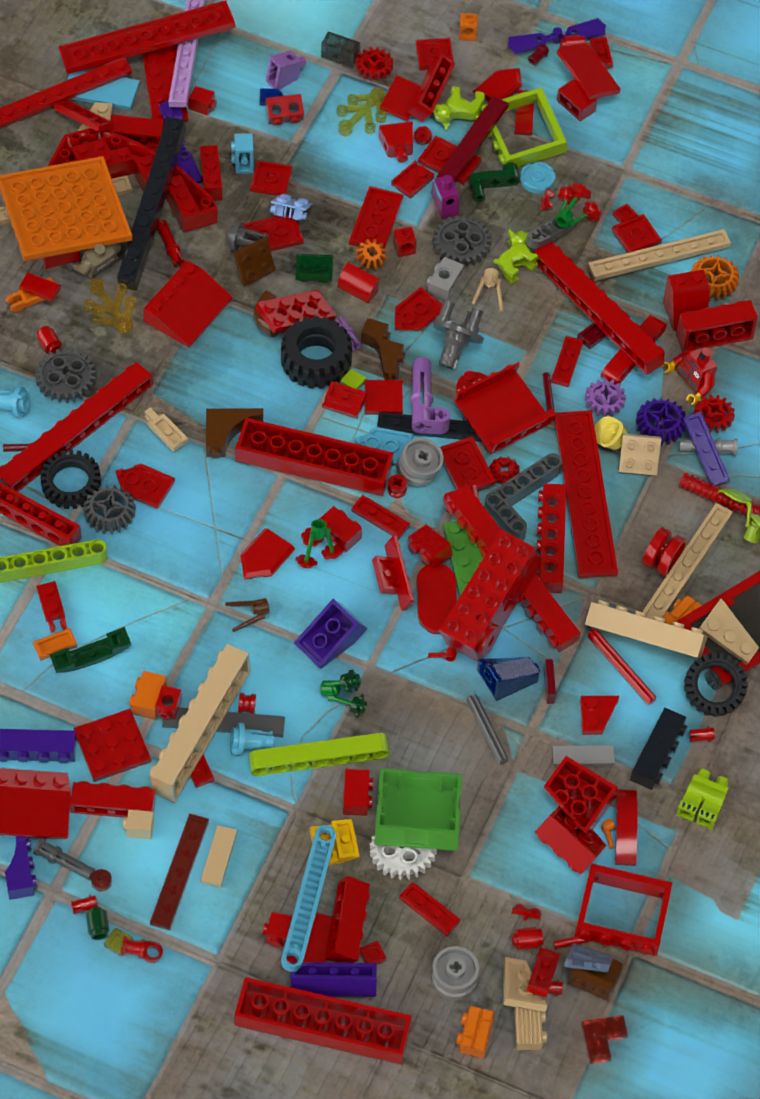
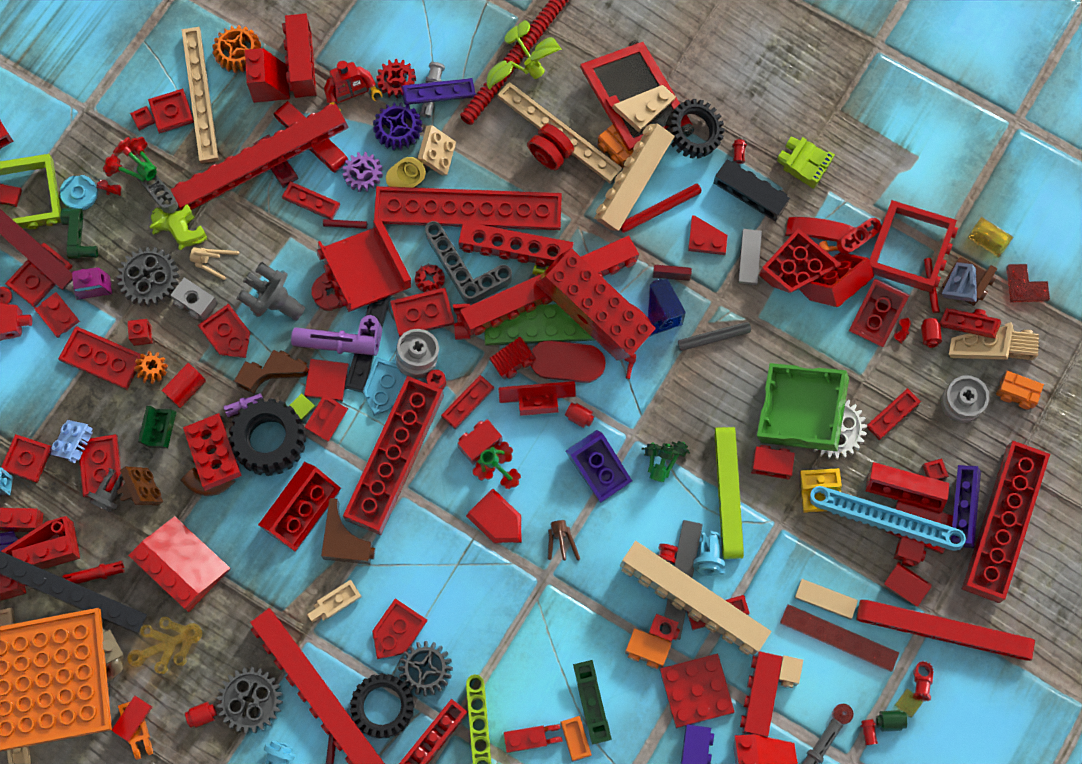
camera: 80 degrees left, 15 degrees up
none -> red slope [258,462,341,551]
none -> red brick [565,402,595,428]
none -> red beam [837,218,882,254]
none -> red slope [849,279,910,347]
none -> red beam [856,600,1035,661]
none -> red brick [884,562,931,607]
none -> clear yellow brick [968,217,1013,257]

